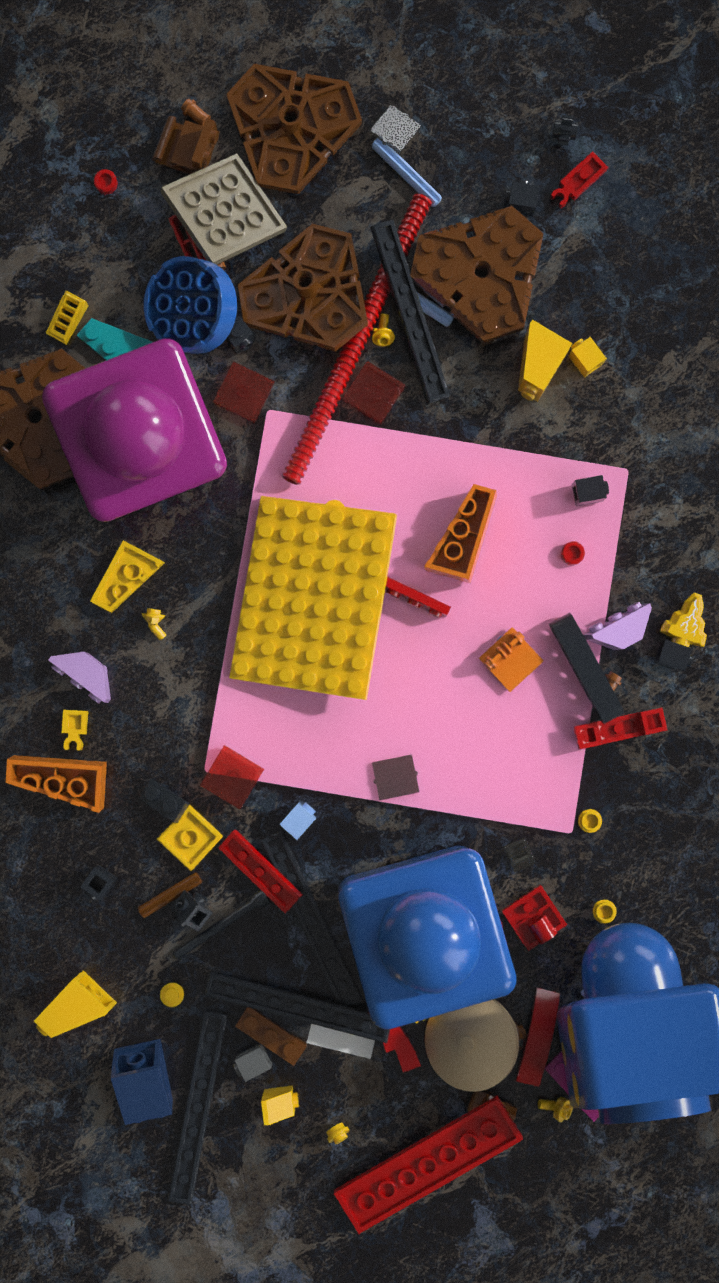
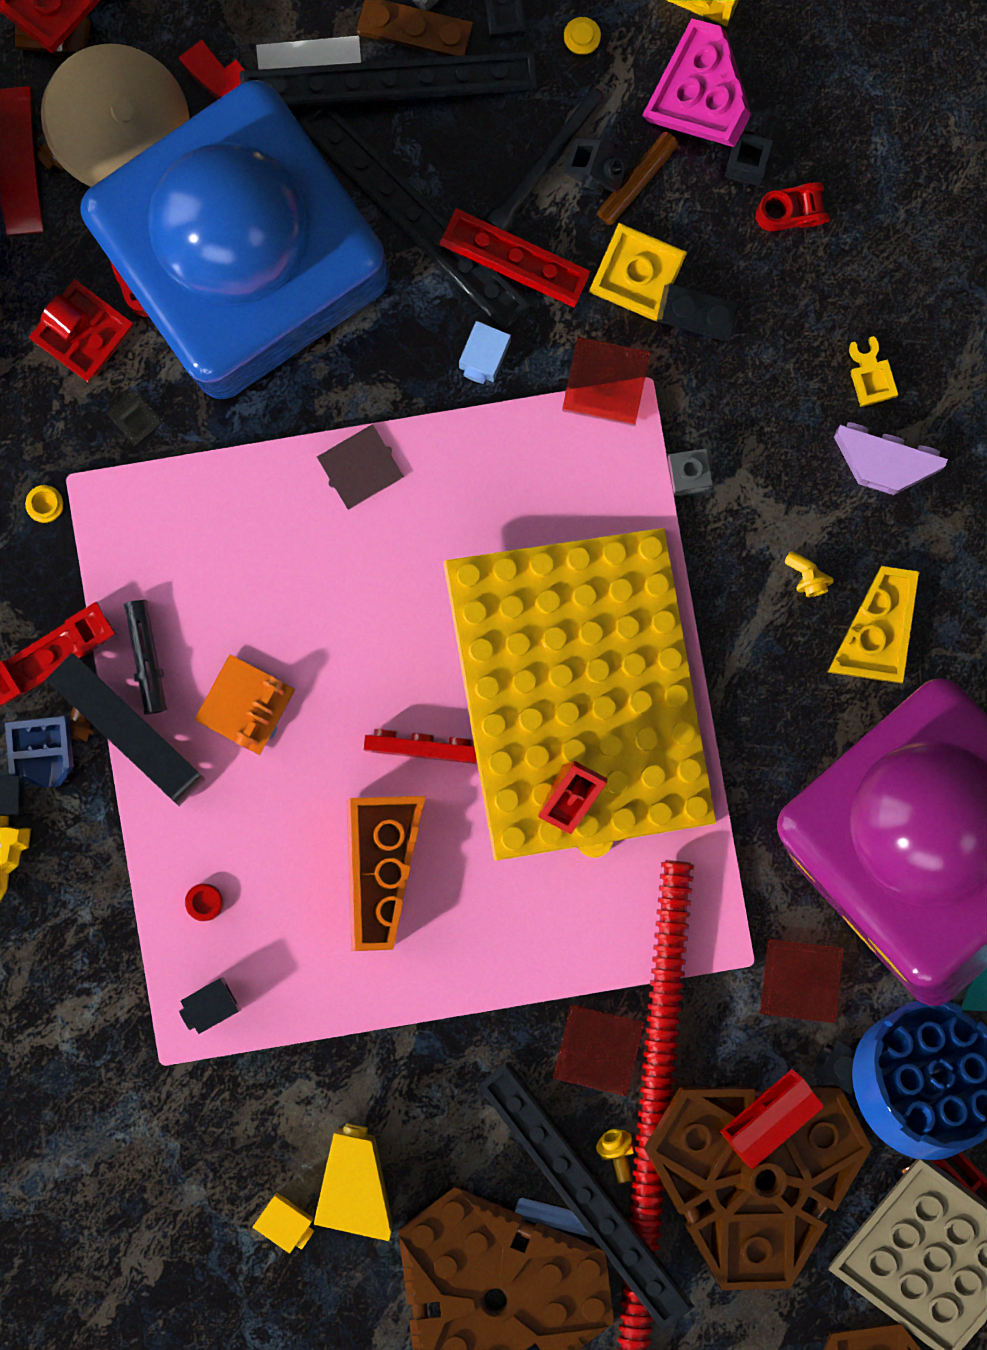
camera: 165 degrees right, 0 degrees up
orange wedge [6,755,107,813] -> none
lavender slope [583,602,652,650] -> none
none -> dark blue slope [5,716,74,788]
none -> black pin [123,600,168,715]
none -> red slope [538,761,608,834]
none -> dark pink plate [642,19,751,147]
none -> dark grey brick [667,448,712,497]
none -> red piece [720,1069,824,1169]
none -> red piece [756,182,830,231]

